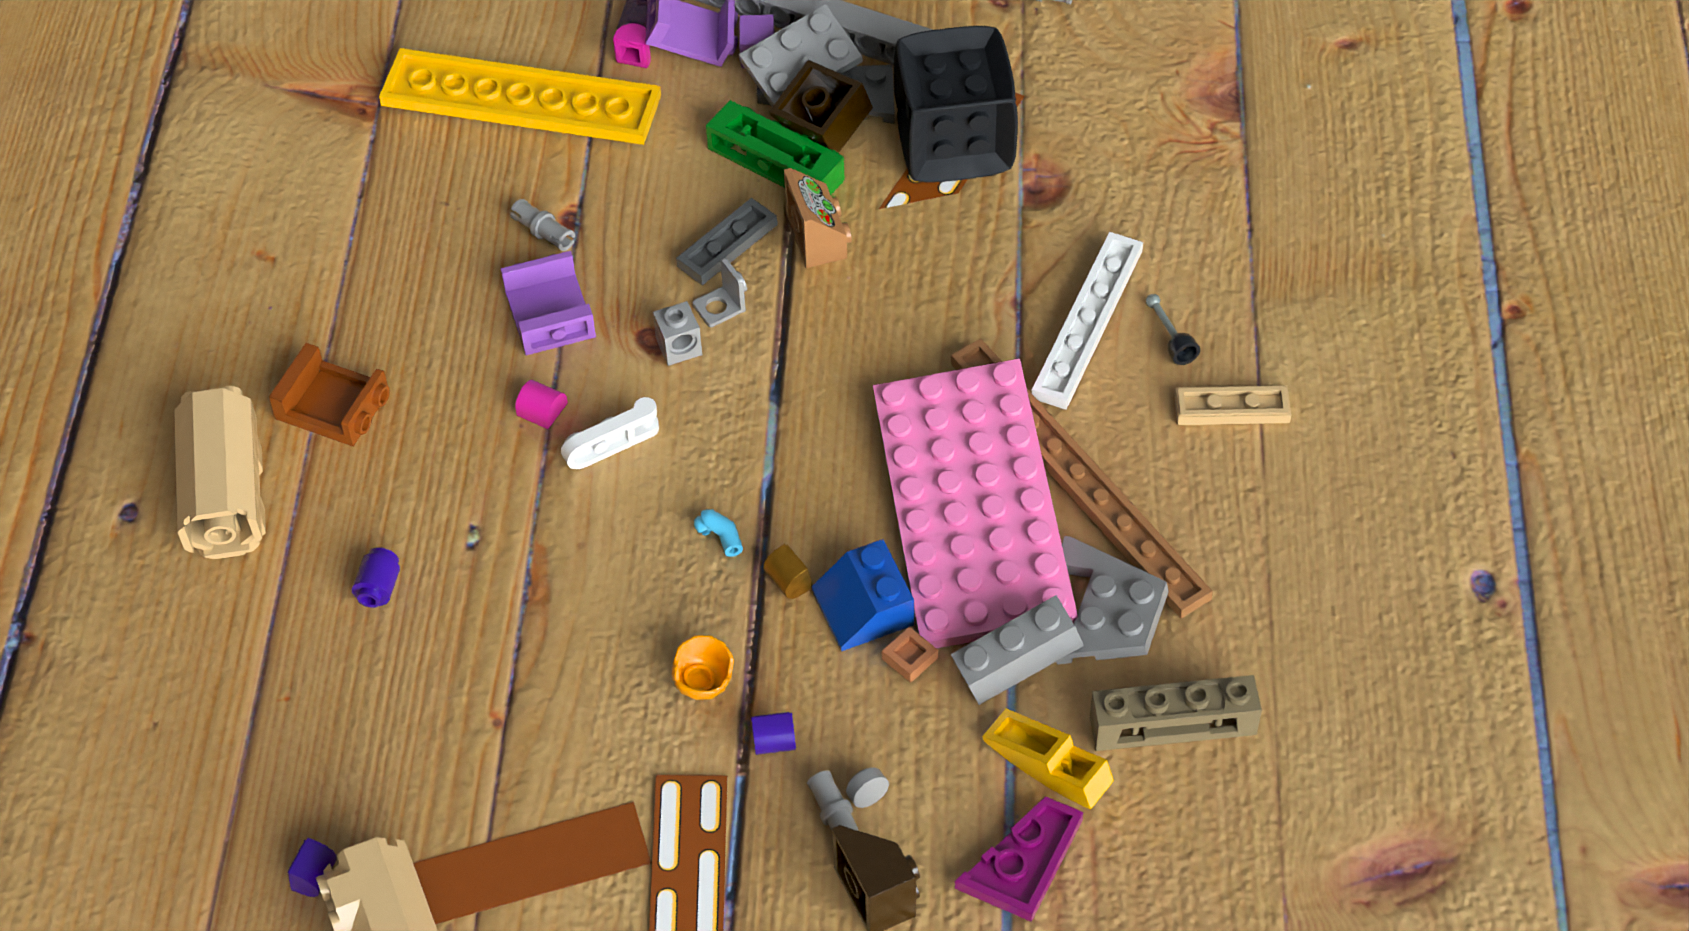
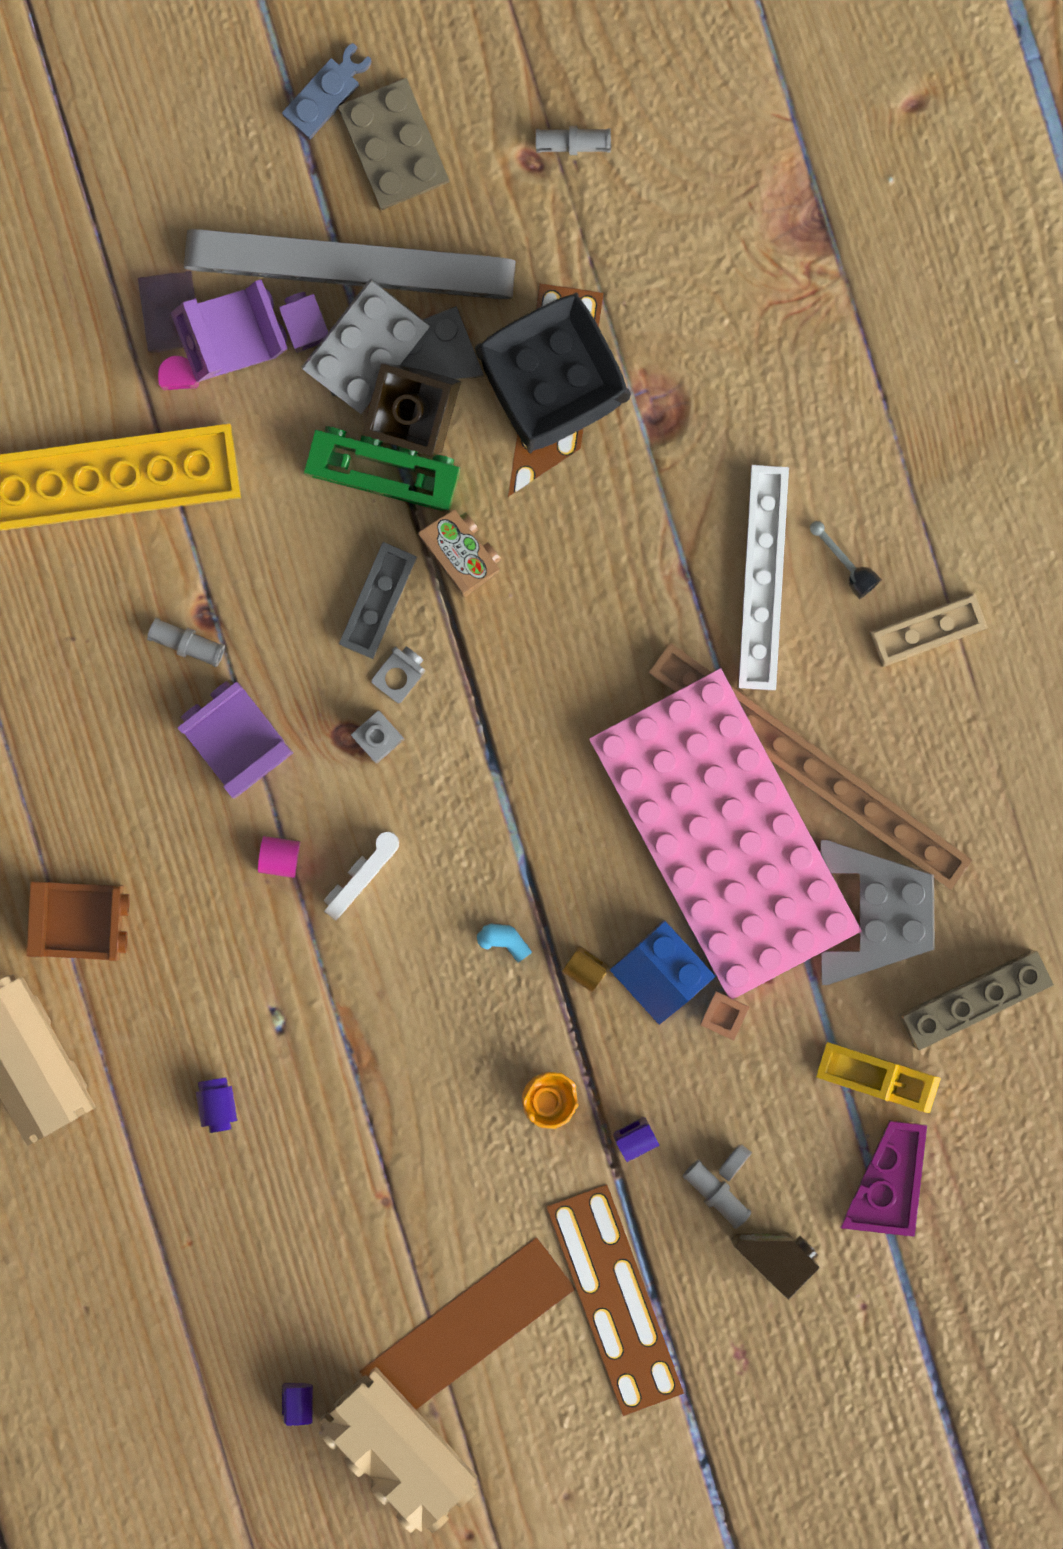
camera: 20 degrees left, 35 degrees up
light grey brick [951,595,1084,705] -> none

